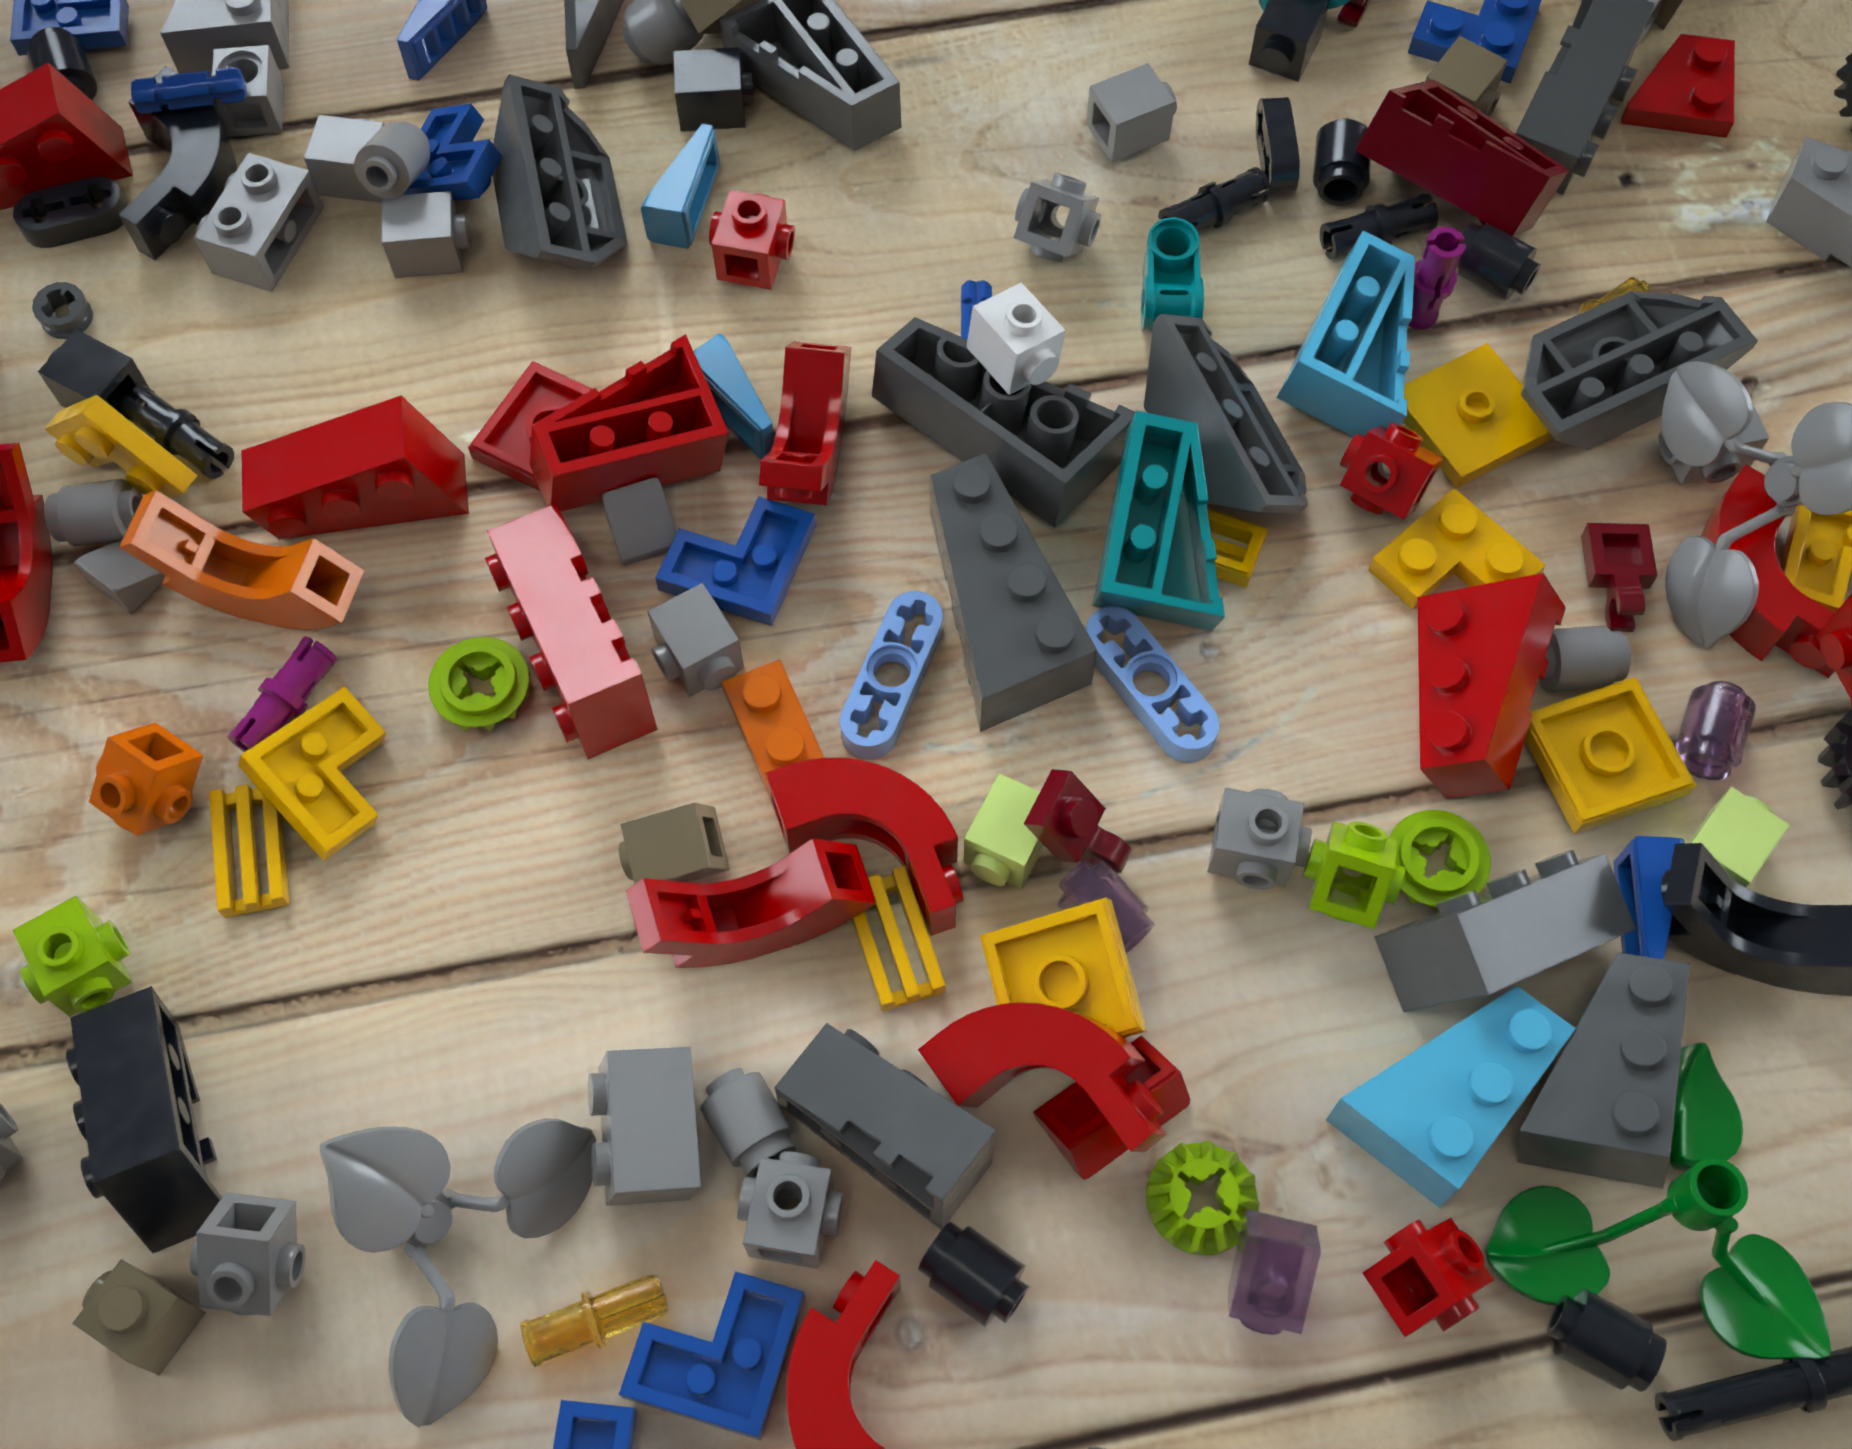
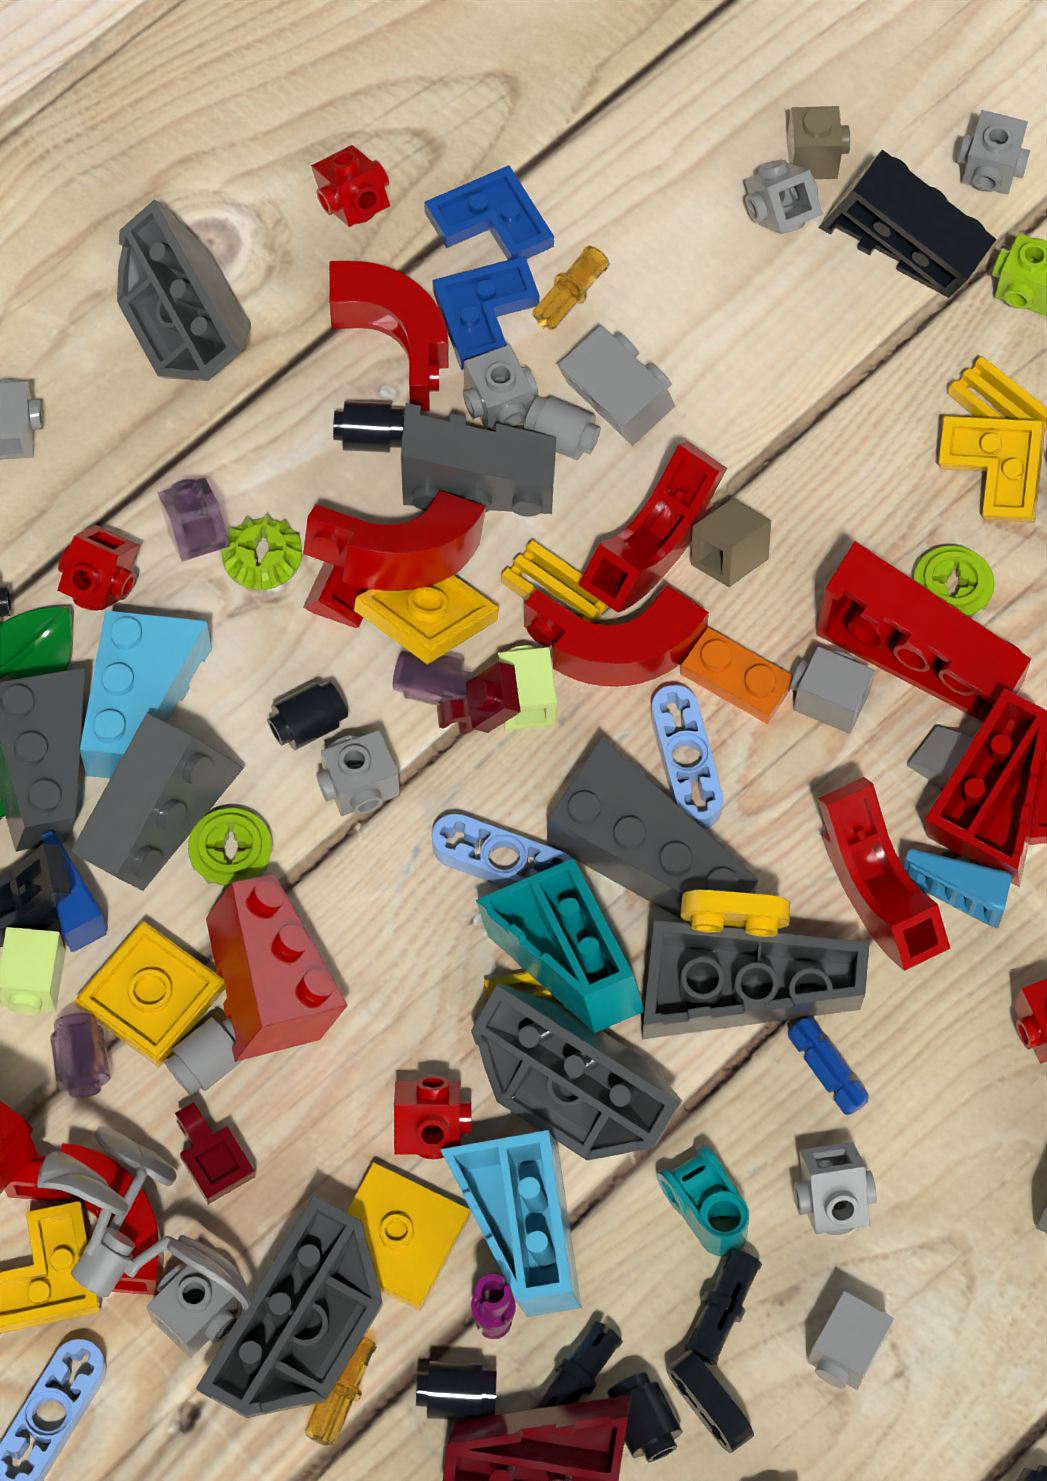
camera: 145 degrees right, 0 degrees up
light grey plant [320,1118,596,1427] -> none
blue plate [655,496,816,626] -> none
white brick [966,282,1066,395] -> none
lime brick [1303,821,1406,929] -> none
yellow plate [1368,488,1546,609] -> none
none -> black brick [267,681,348,750]
none -> yellow plate [681,890,790,937]

